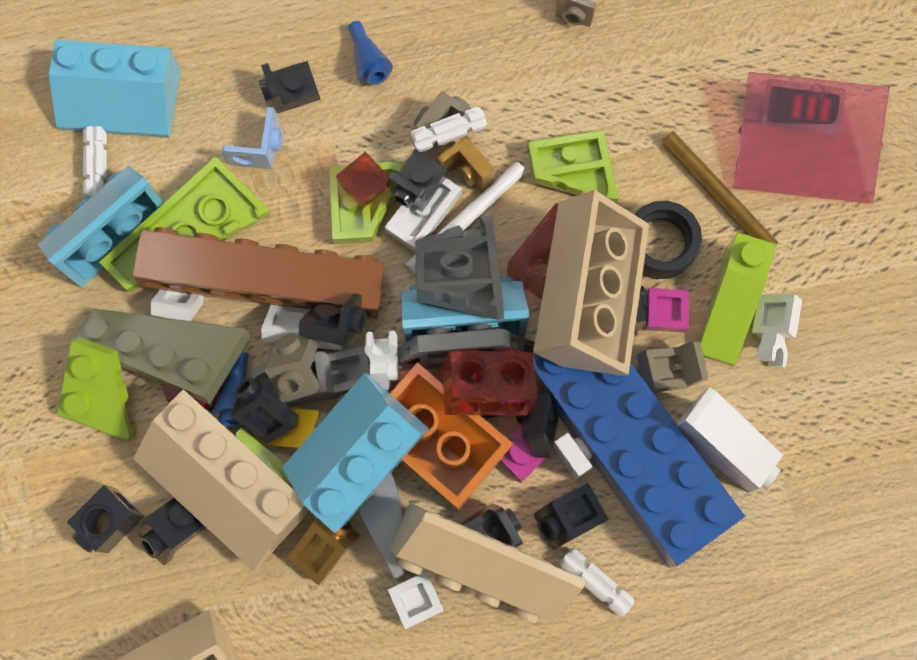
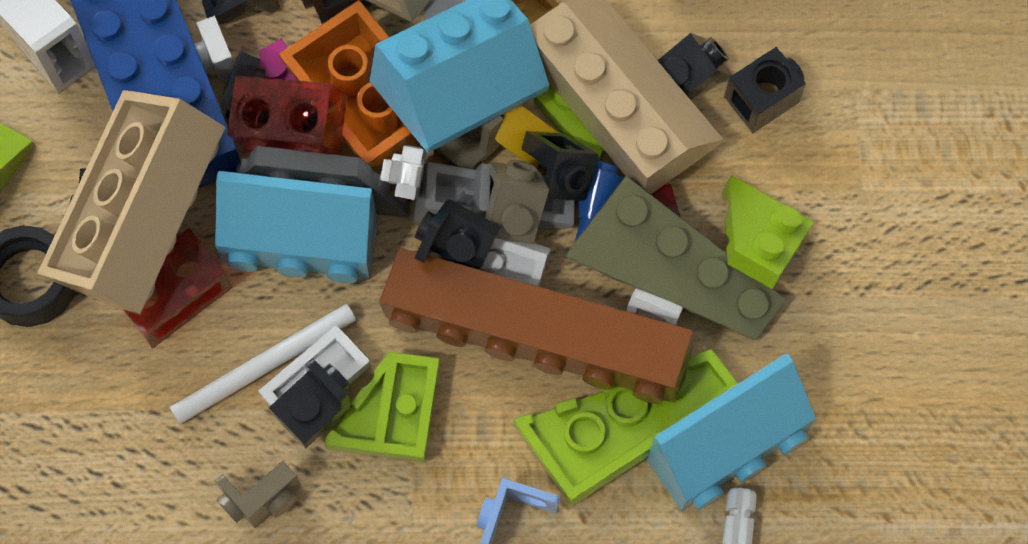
camera: 170 degrees left, 5 degrees down
clear red plate [336,151,389,209] -> none
white axle [411,107,487,152] -> none
dark grey wing [415,215,504,320] -> none
pearl gold bracket [436,136,496,192] -> none
lime wing [527,130,619,203] -> none
dark tan bracket [637,341,708,393] -> none
dark pink plate [646,288,689,333] -> none

